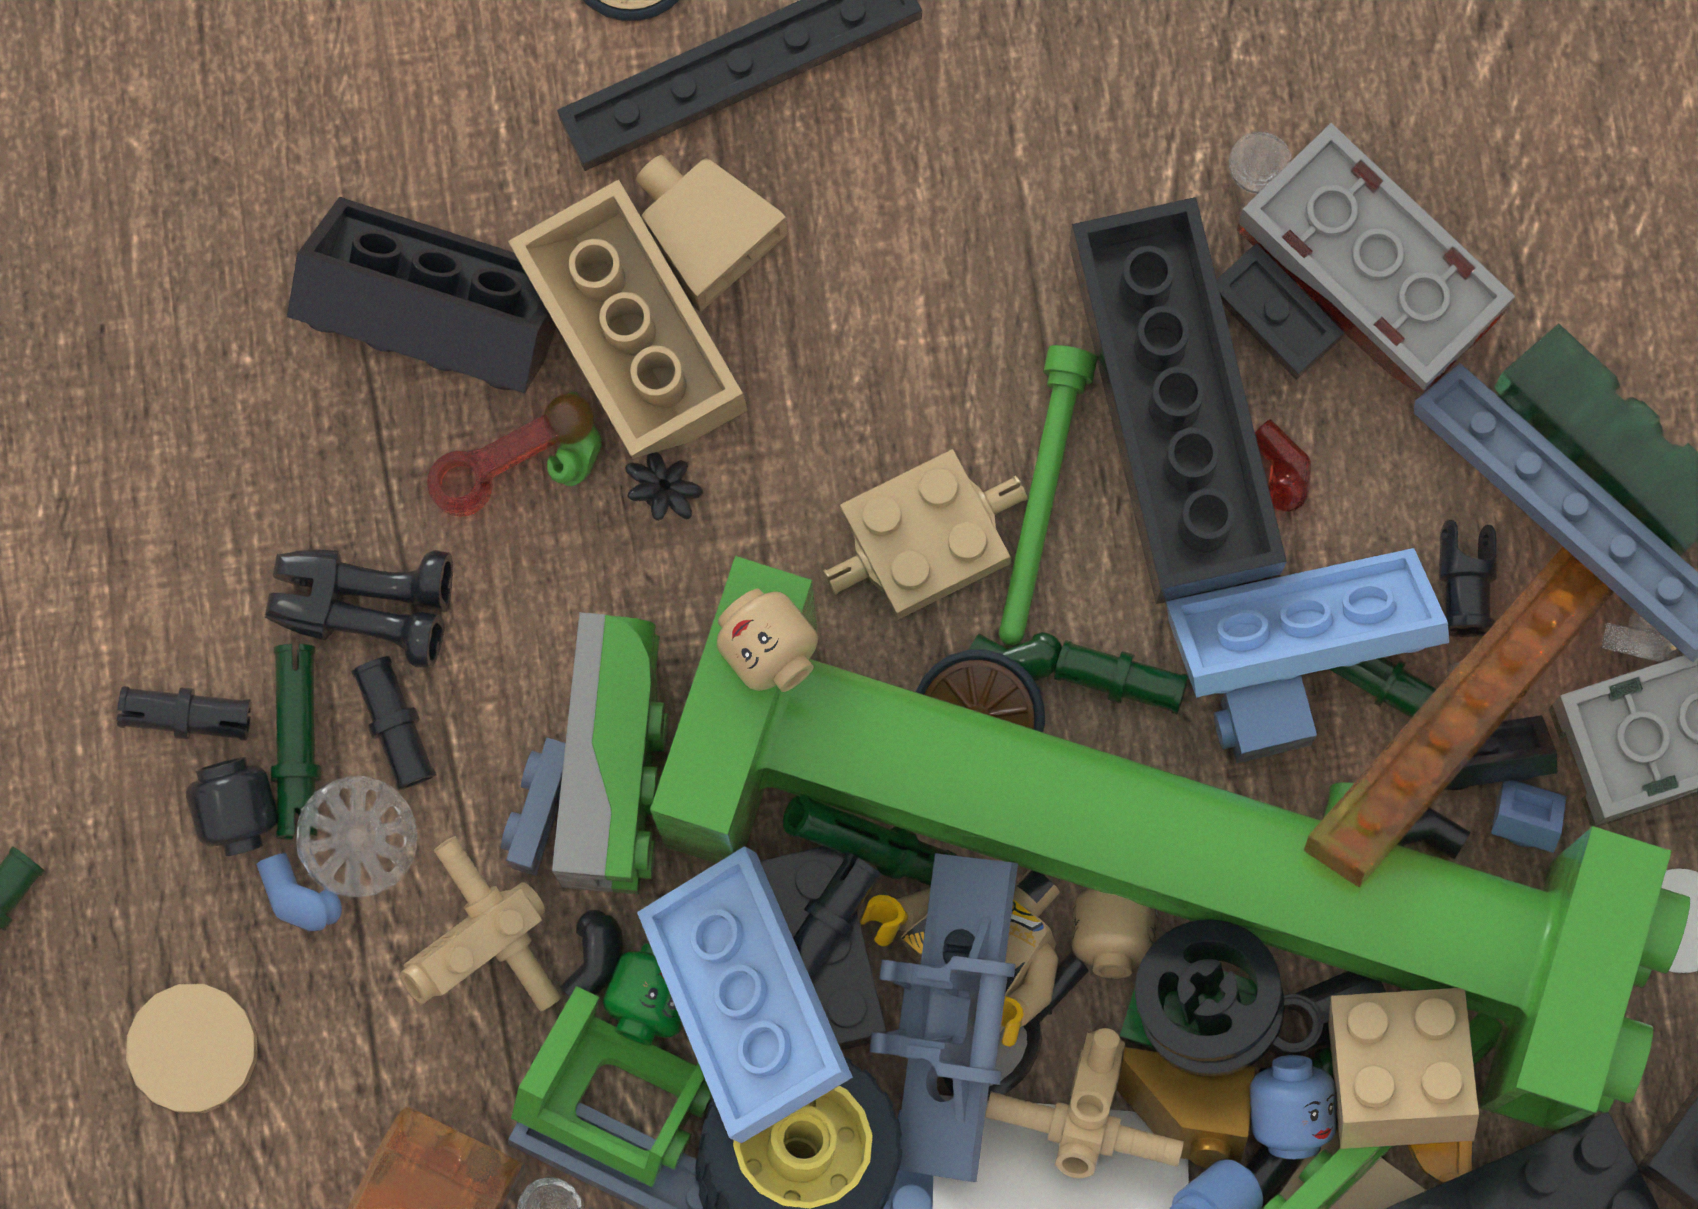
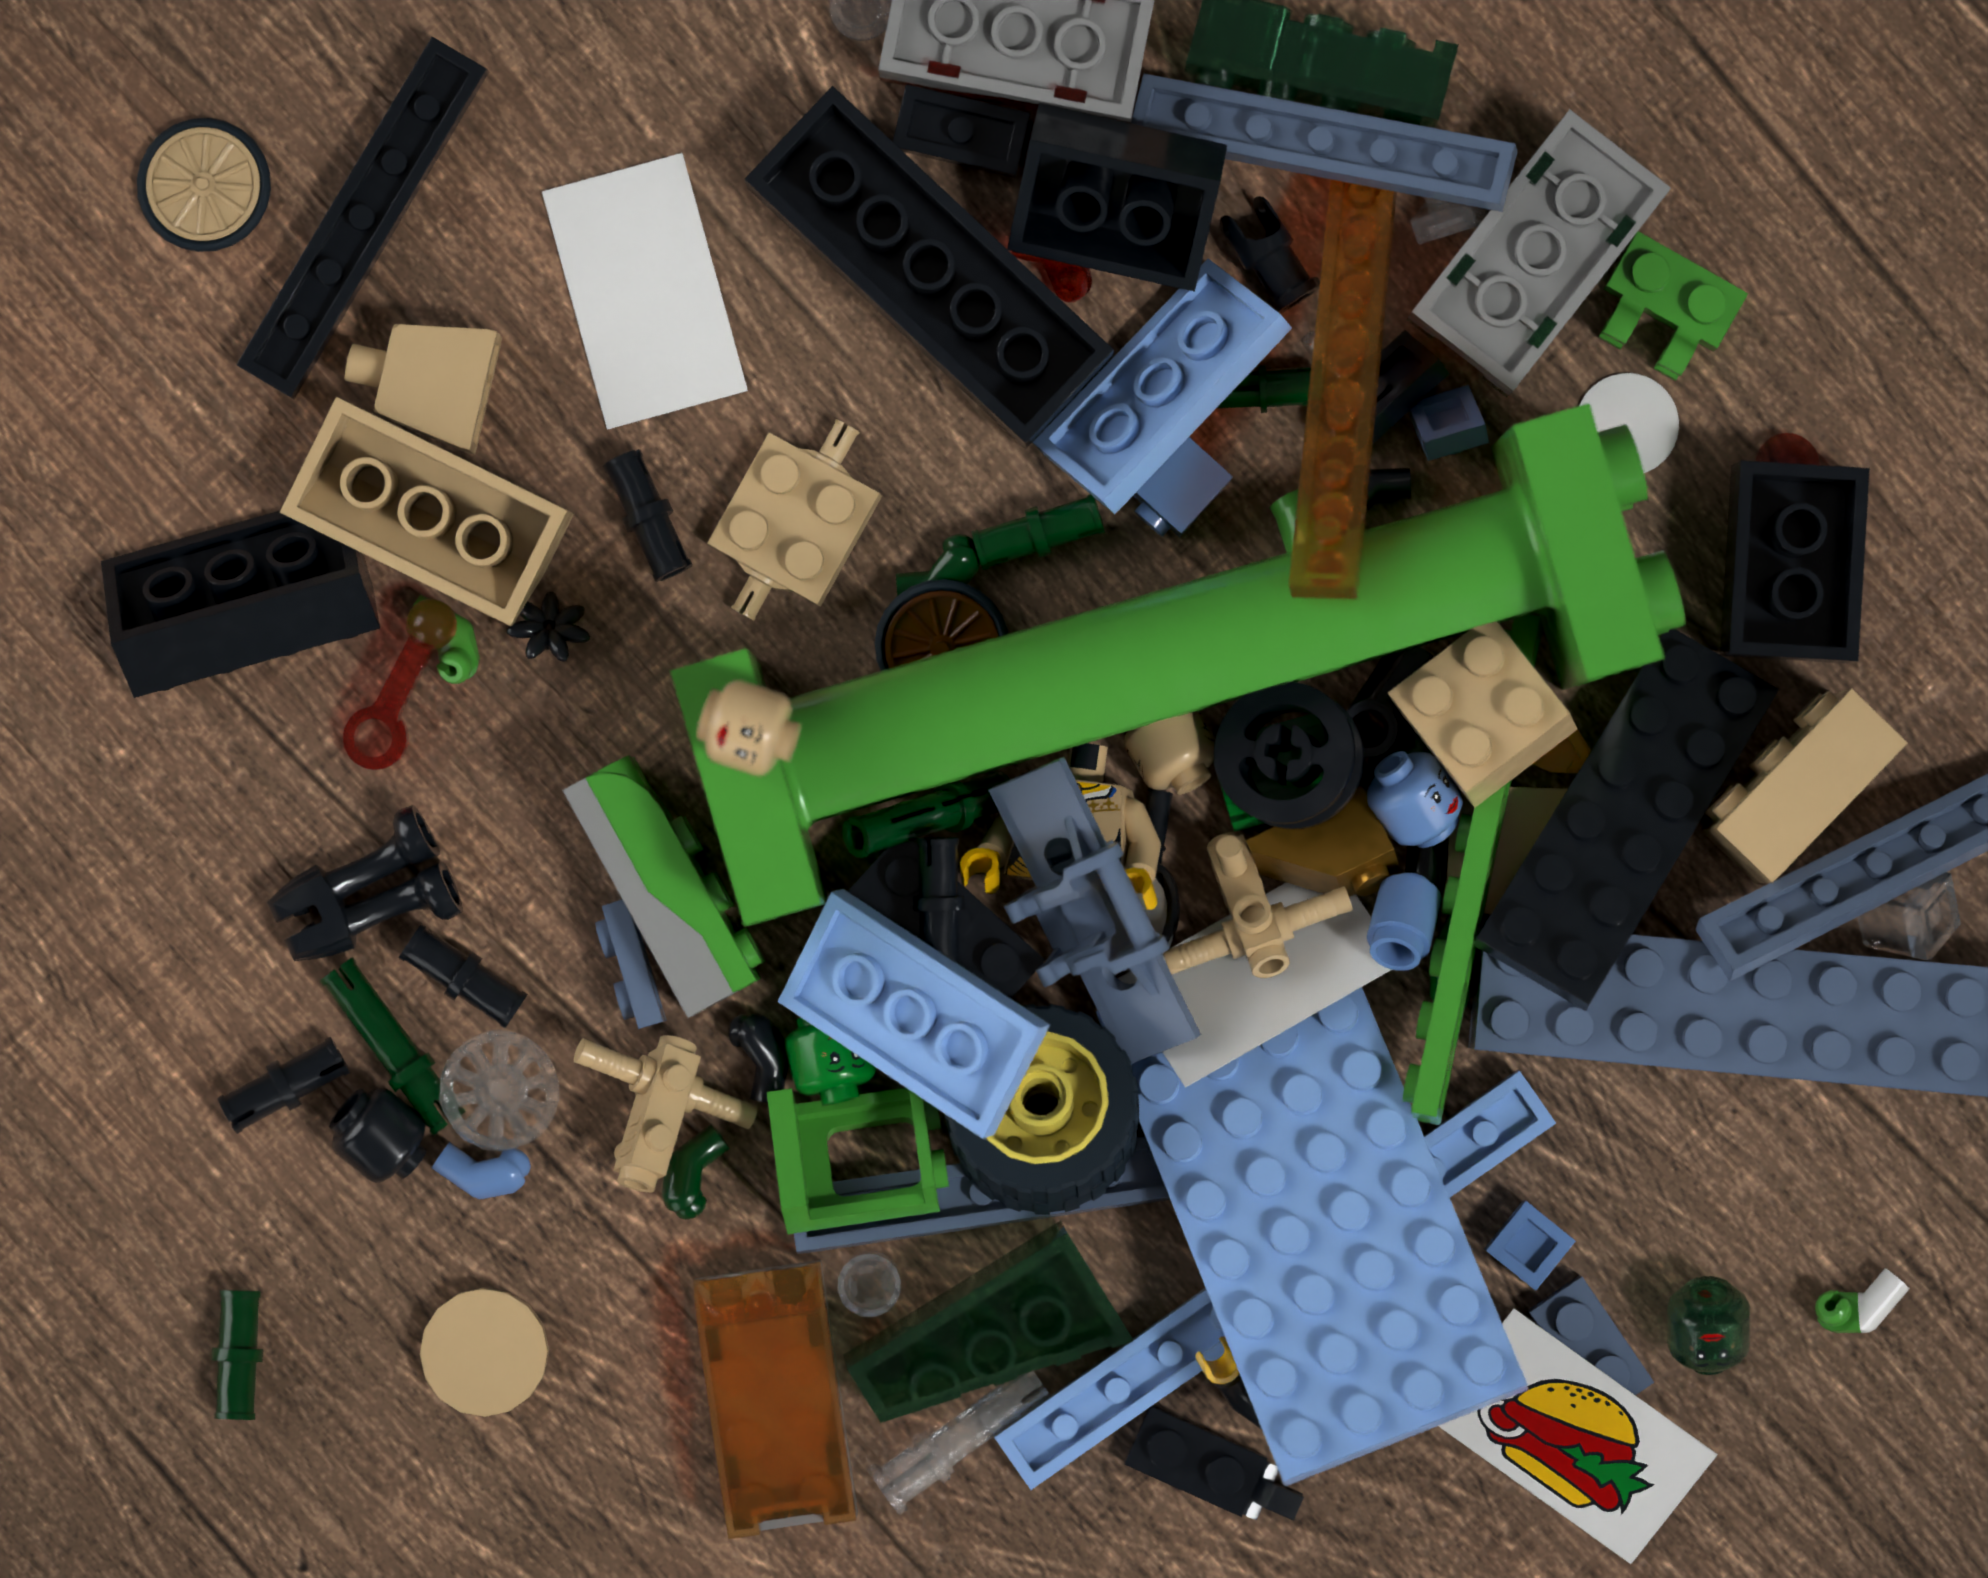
camera: 30 degrees left, 10 degrees up
bright green piece [999,345,1098,646] -> none
none -> white sticker [542,153,748,430]
none -> black pin [603,449,693,582]
none -> dark green arm [662,1124,730,1220]
none -> black brick [1007,103,1227,292]

